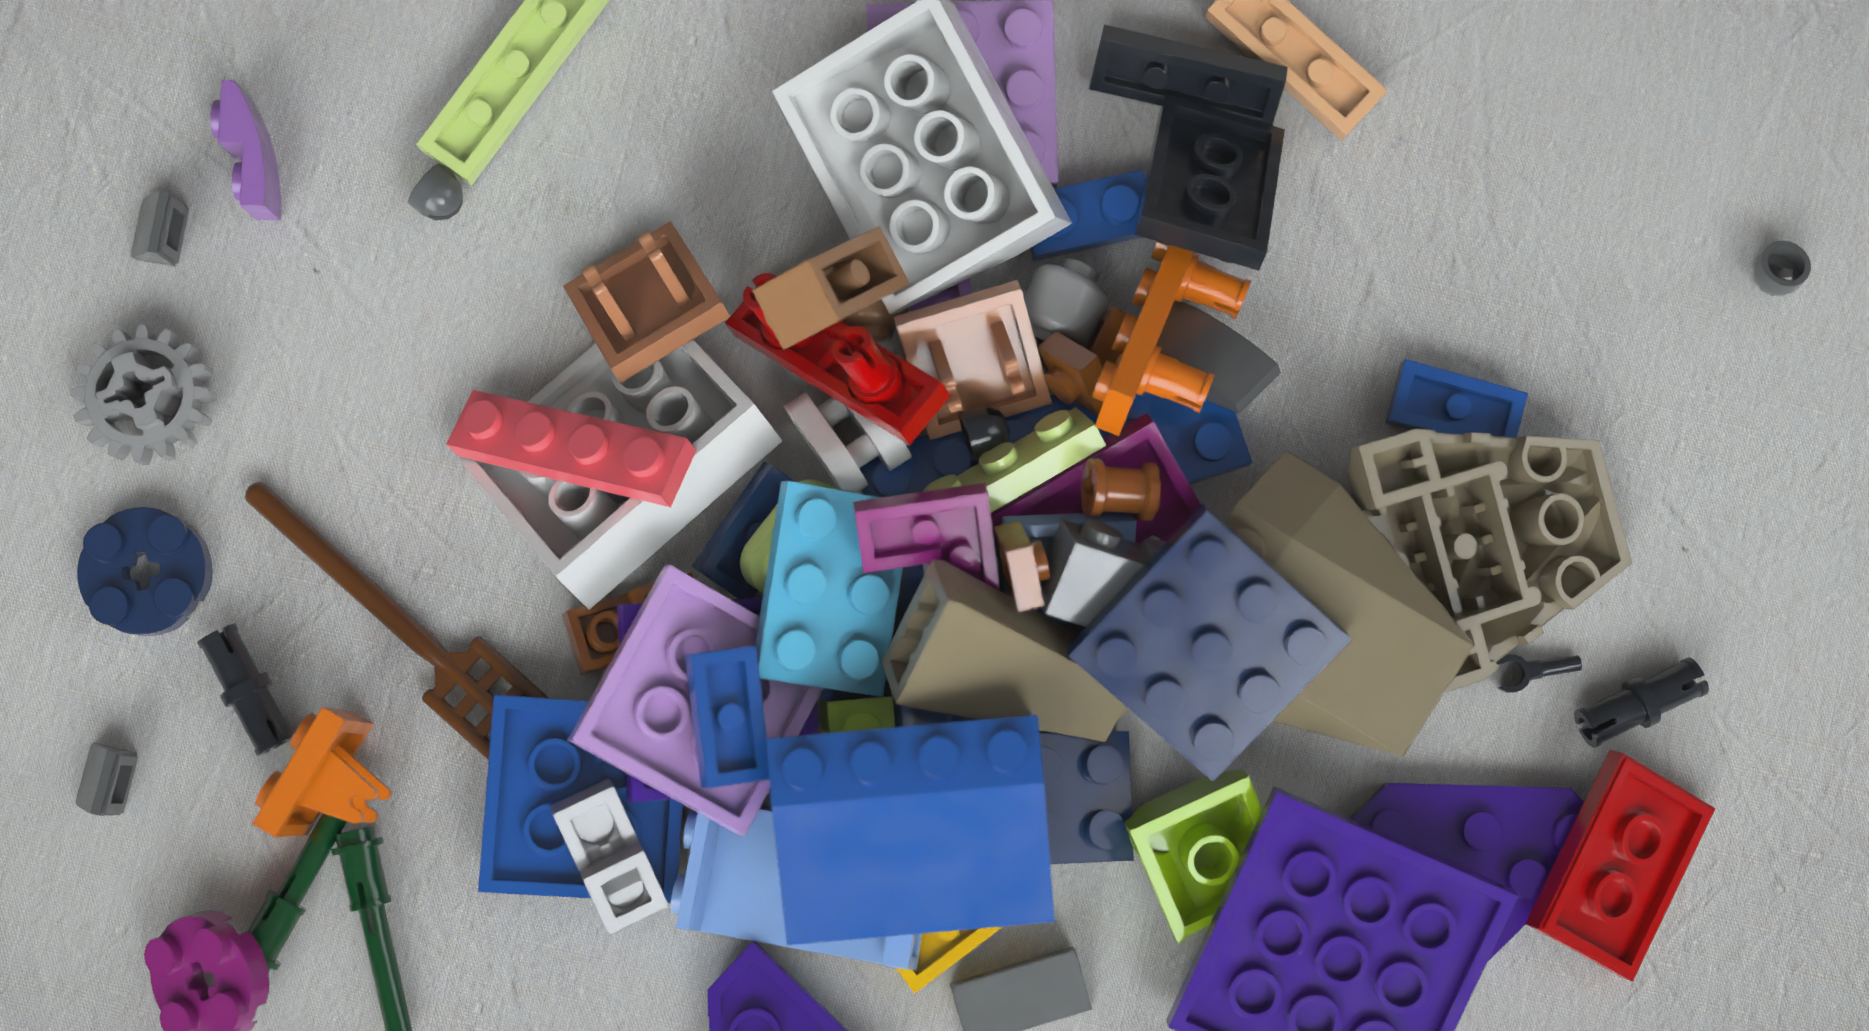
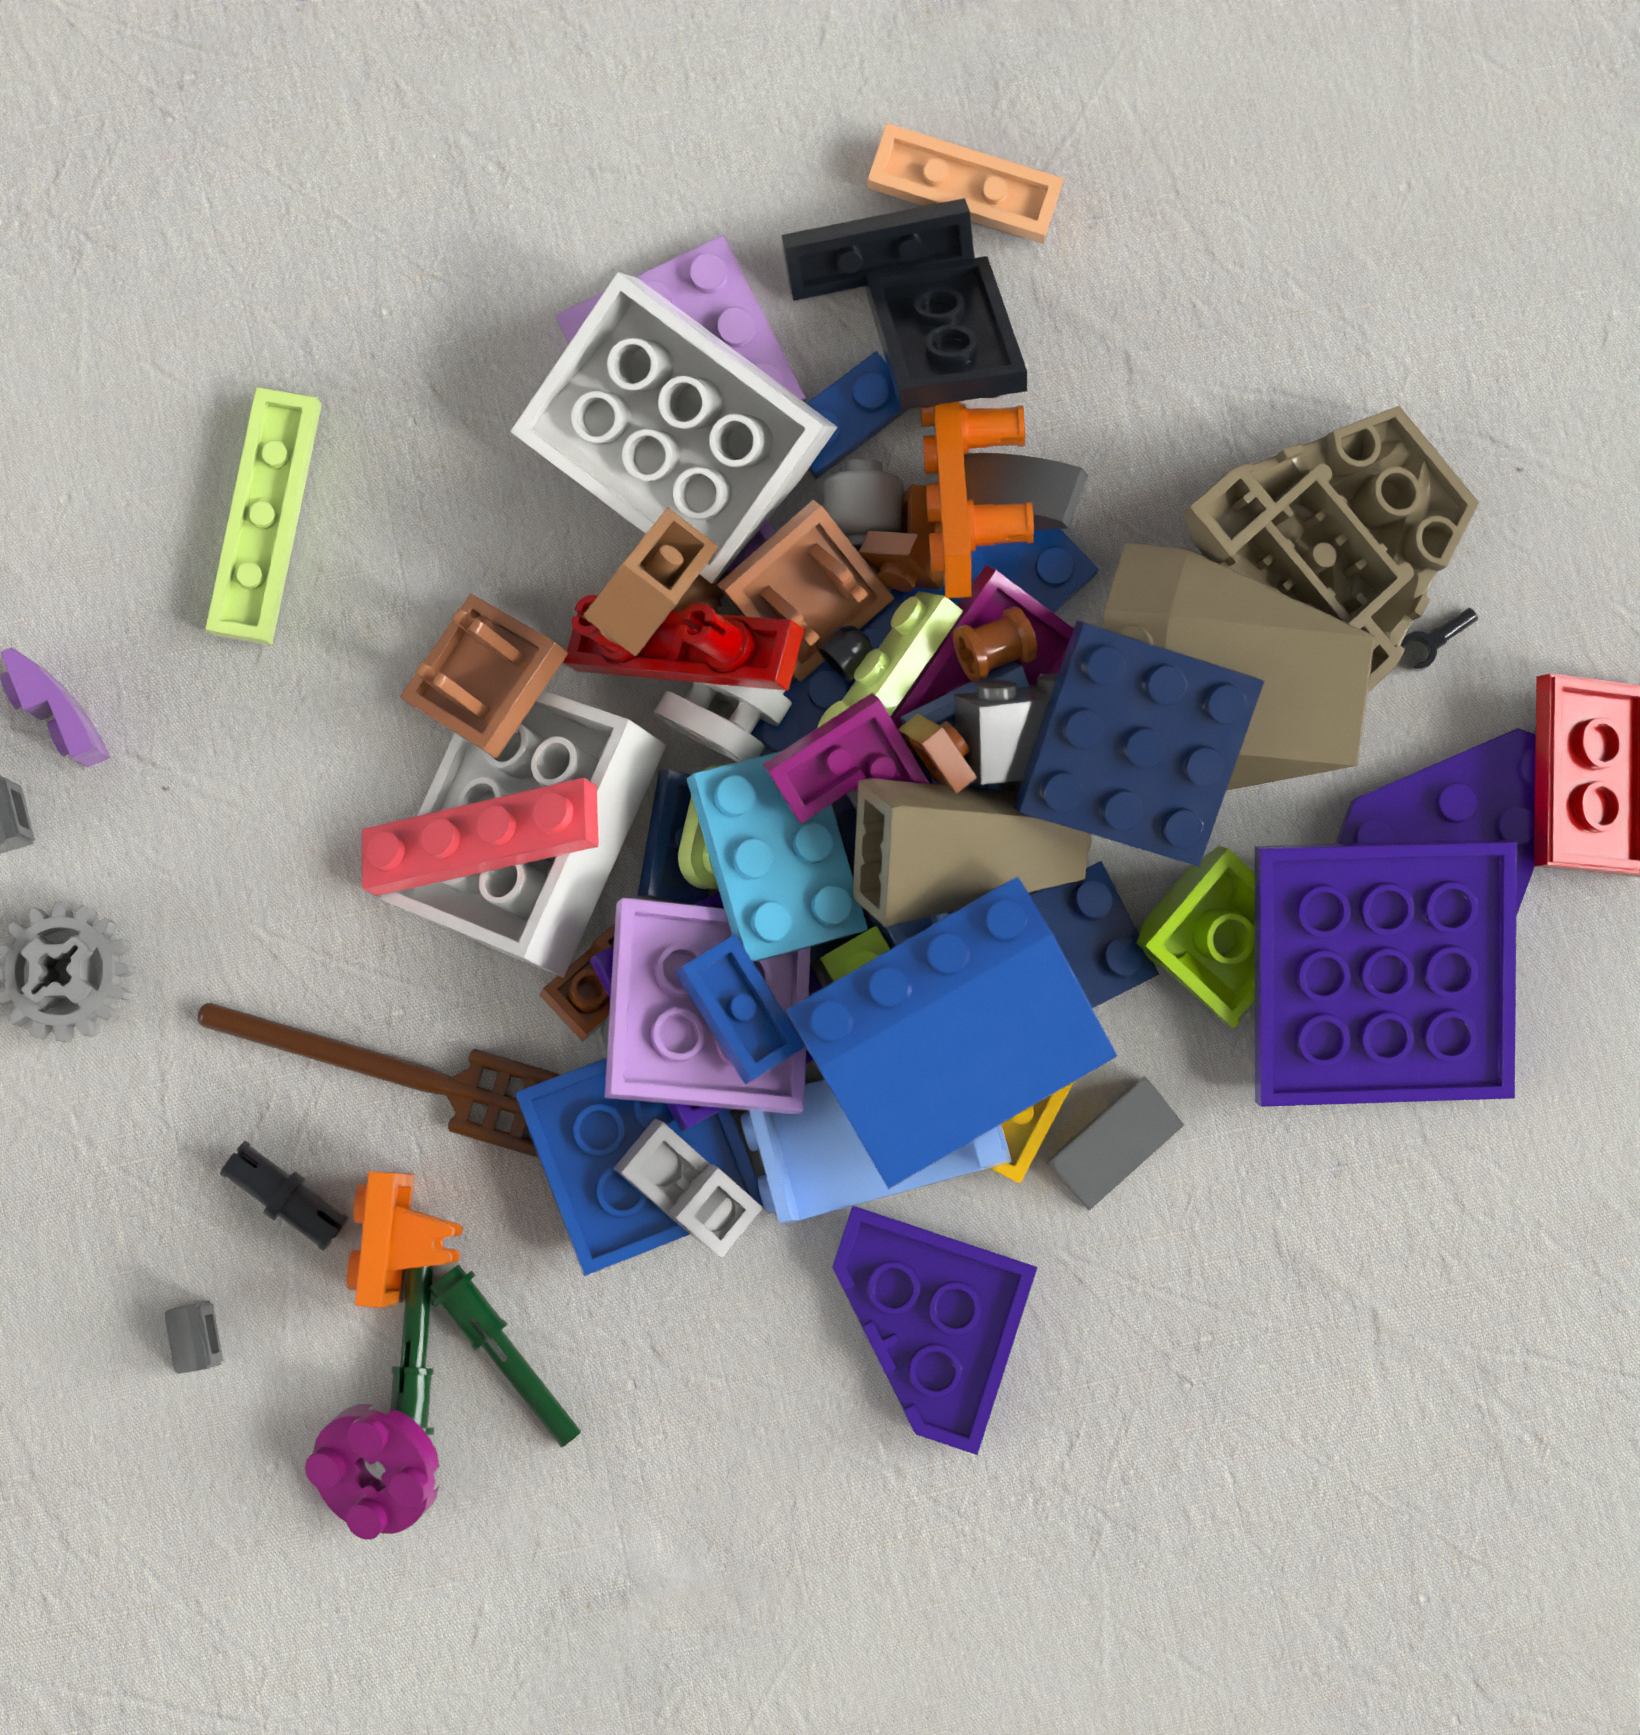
camera: 20 degrees left, 0 degrees up
dark blue plate [77,507,213,636] -> none
dark grey hinge [408,164,463,221] -> none
blue plate [1385,359,1528,438] -> none
black pin [1574,657,1709,748] -> none
dark grey hinge [1753,241,1811,296] -> none

